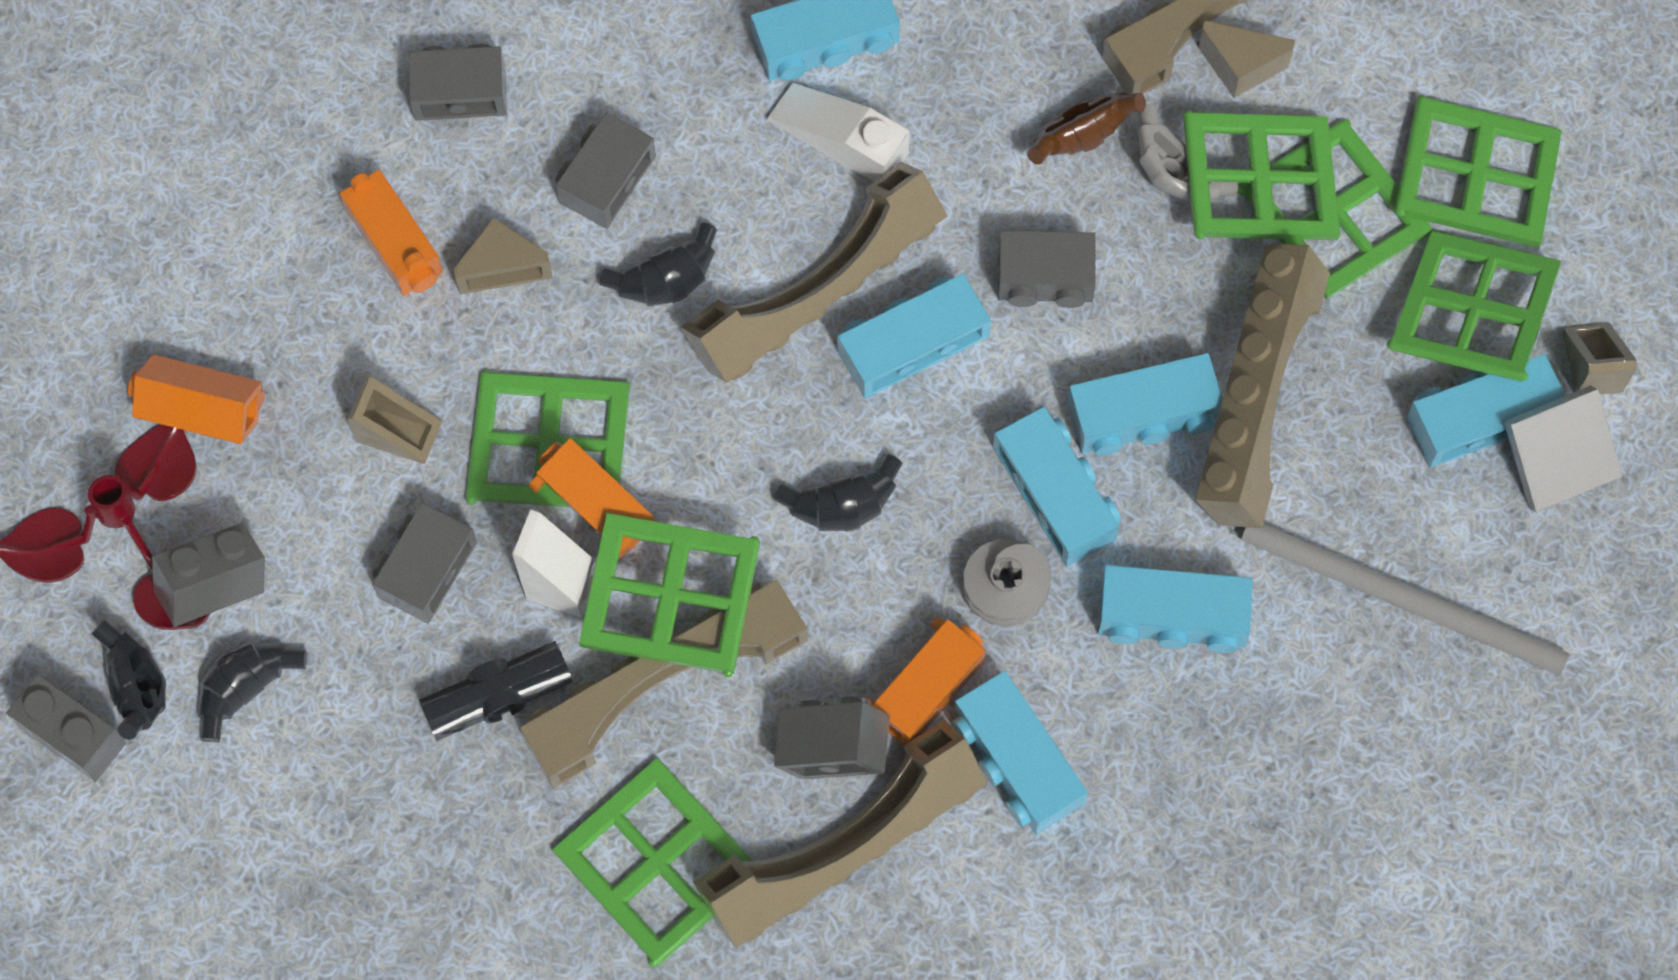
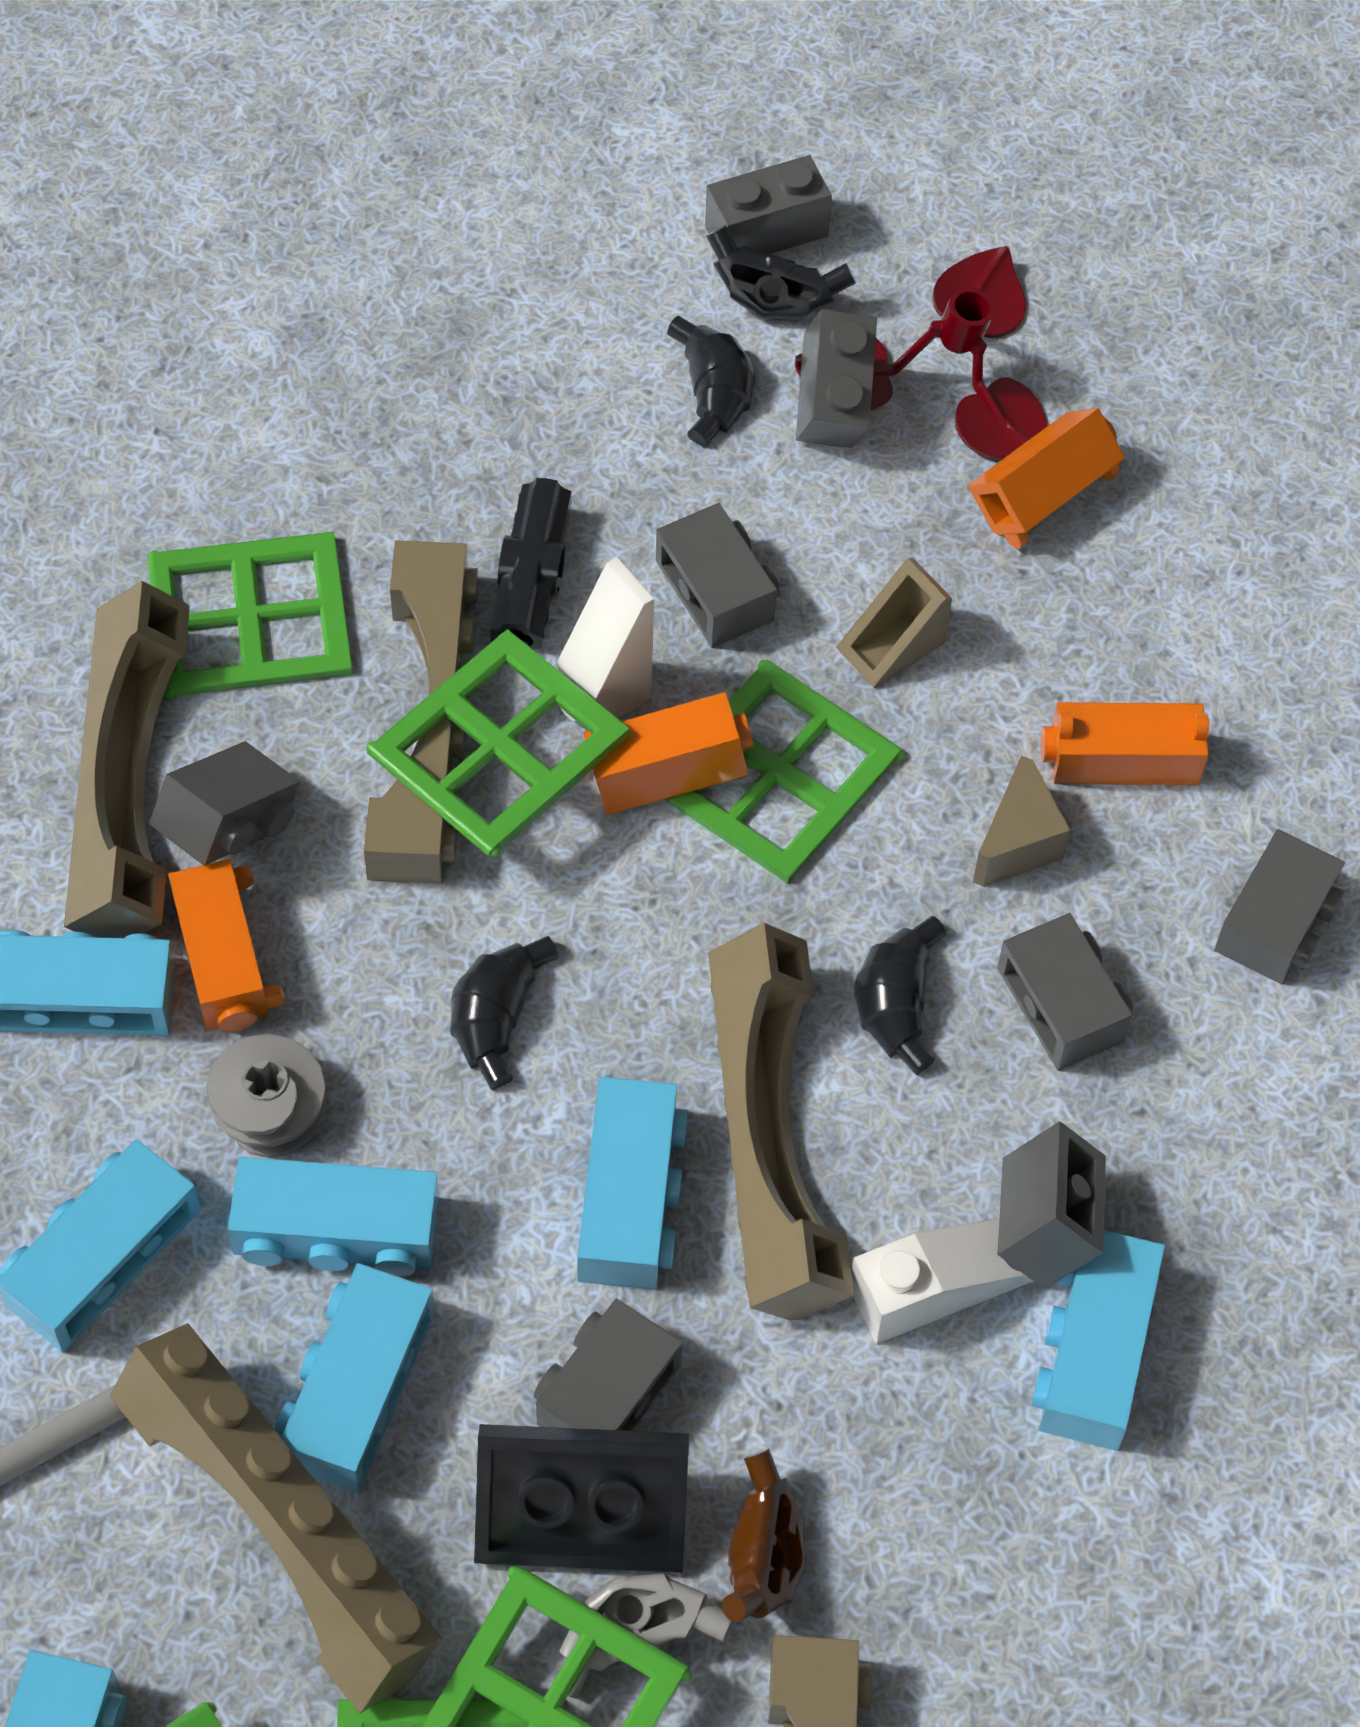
camera: 120 degrees right, 10 degrees down
none -> black plate [474,1424,689,1573]
none -> dark grey brick [997,1121,1106,1289]

